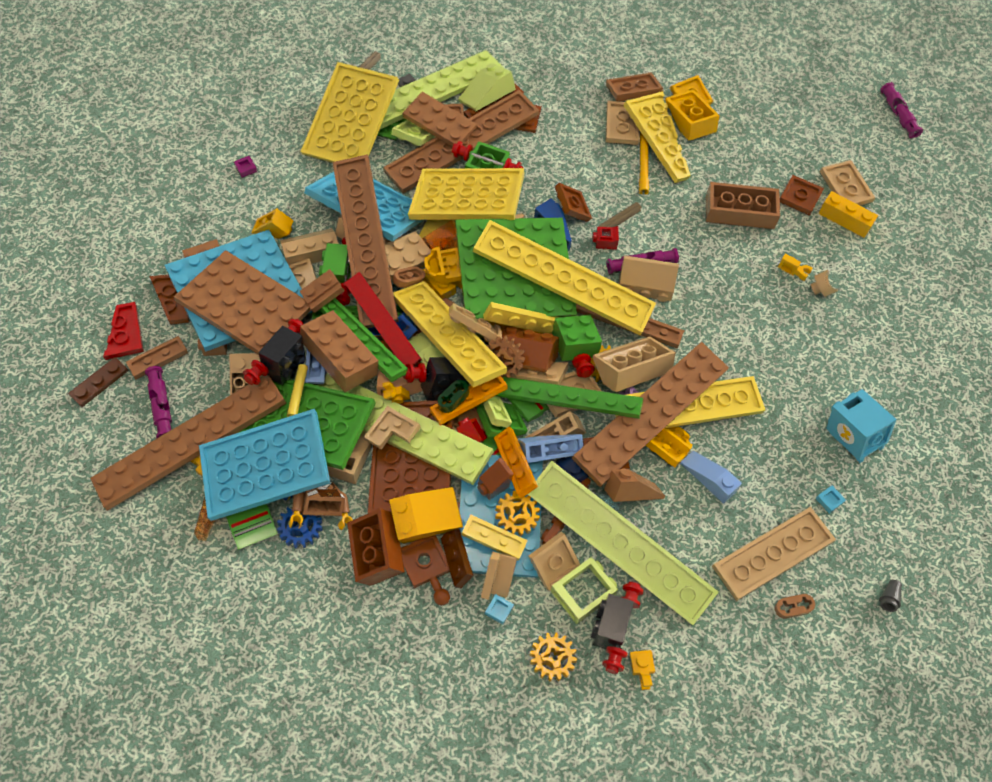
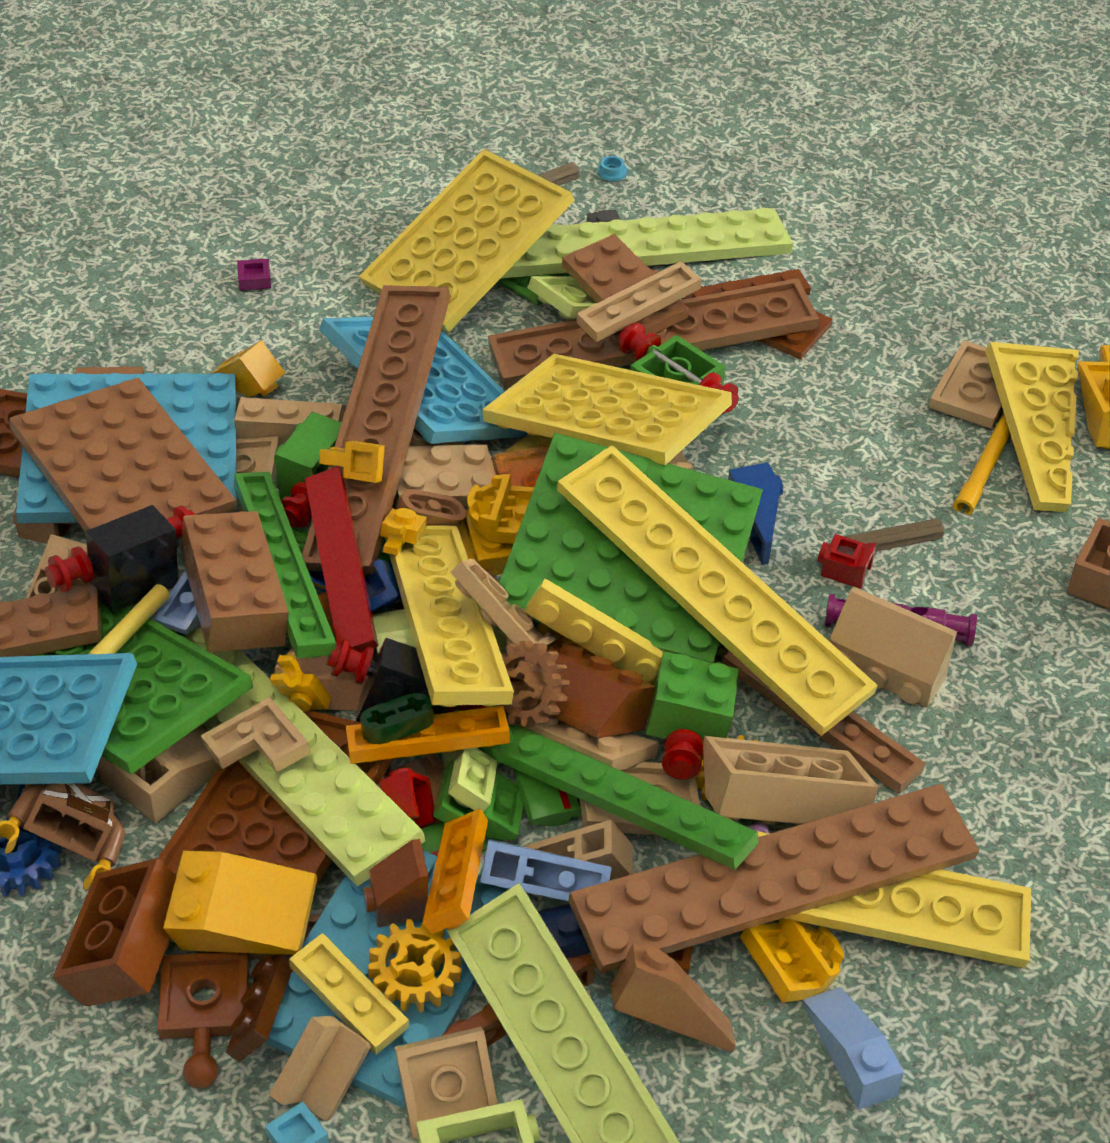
camera: 25 degrees right, 15 degrees down
medium nougat plate [300,269,345,313] -> none
yellowish green slope [458,63,516,111] -> none
dark orange plate [555,183,592,222] -> none
medium nougat plate [606,72,663,101] -> none
none -> yellow plate [319,441,385,483]
none -> yellow plate [380,508,427,556]
none -> tan plate [576,261,702,342]
none -> medium azure plate [597,156,627,182]

